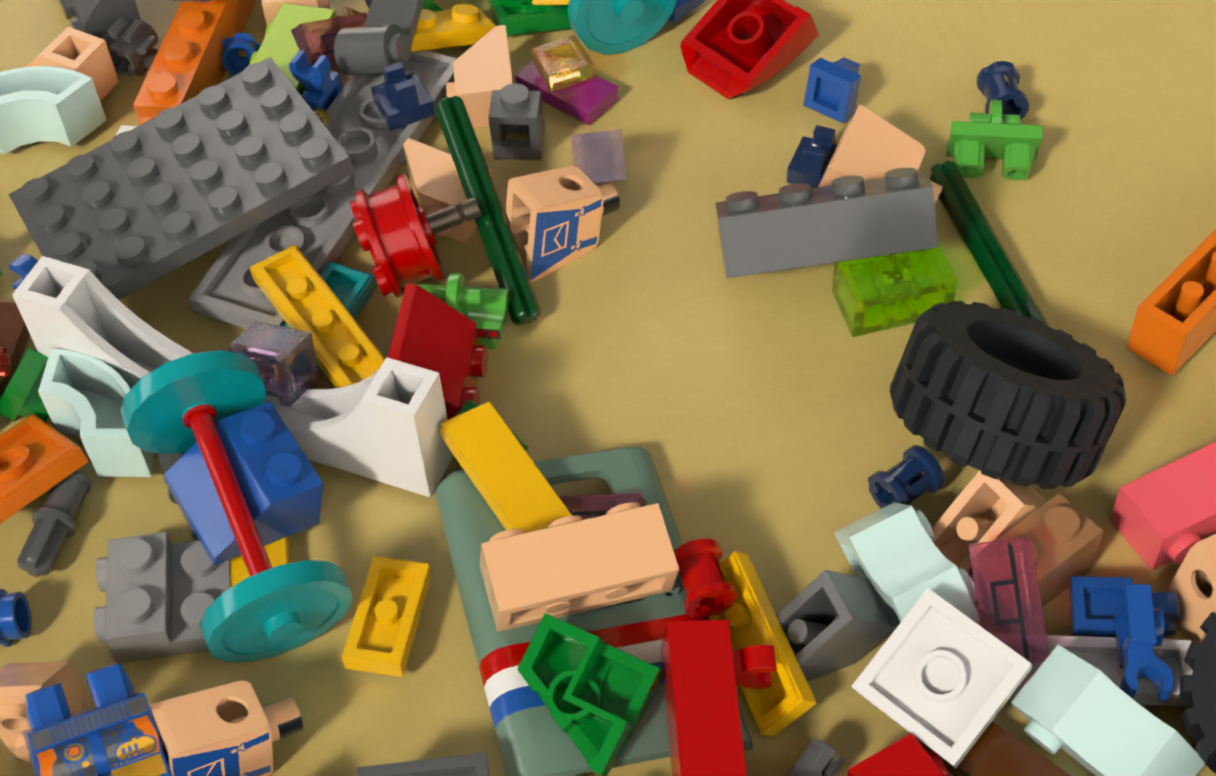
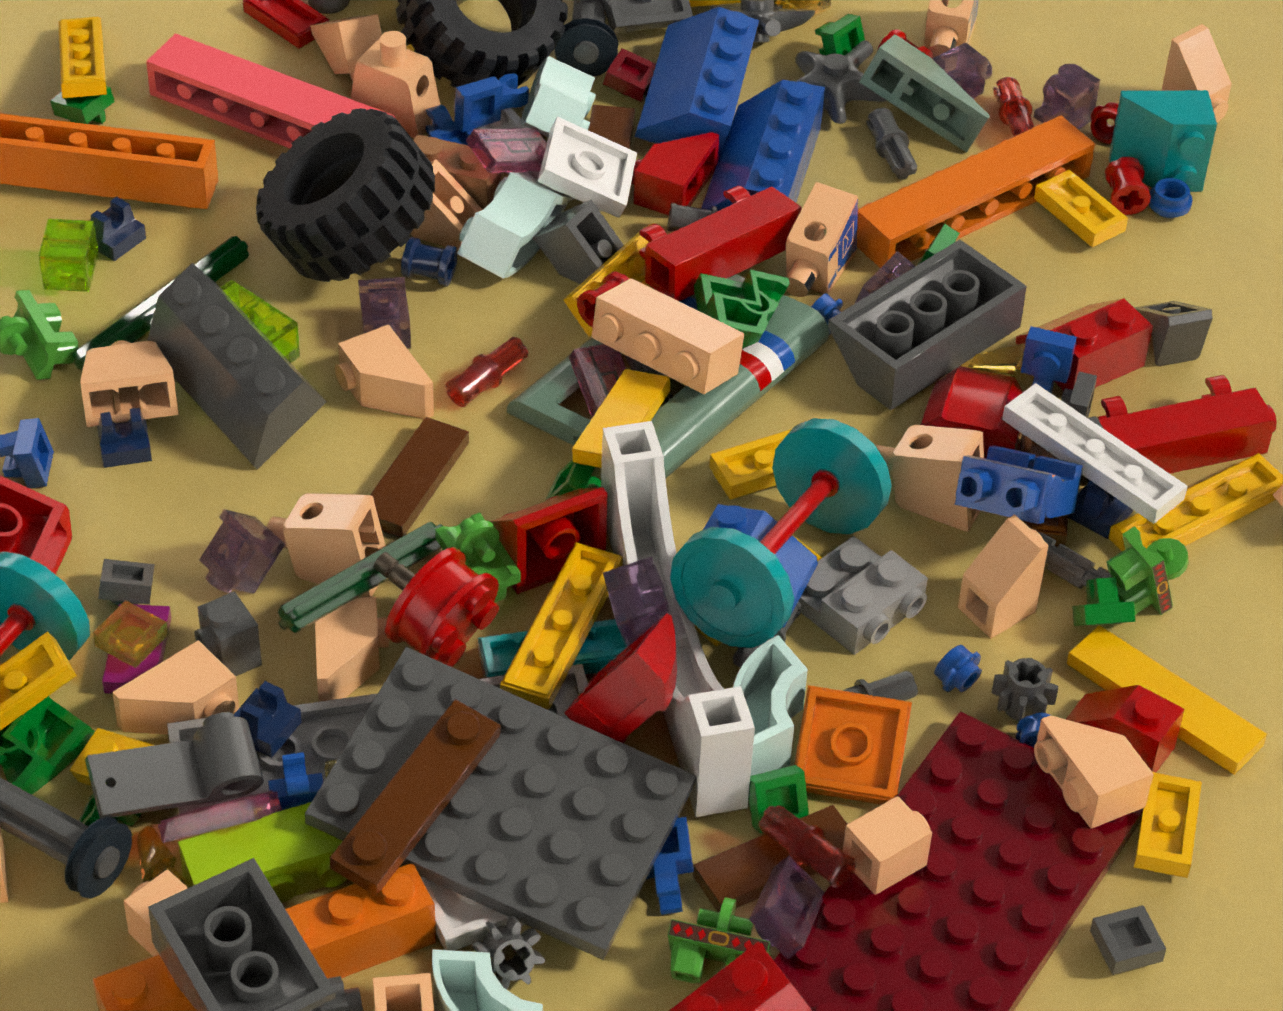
camera: 130 degrees left, 5 degrees down
none -> clear neon green brick [38,219,98,292]
none -> dark blue tile [80,197,146,261]
none -> dark grey plate [98,559,155,605]
none -> reddish brown plate [330,699,501,896]
none -> light nougat slope [335,324,434,419]
none -> brick [358,277,411,349]
none -> reddish brown tile [370,417,469,538]
none -> clear red axle [445,337,529,407]
none -> dark grey gear [472,915,545,990]
none -> red slope [564,613,677,743]

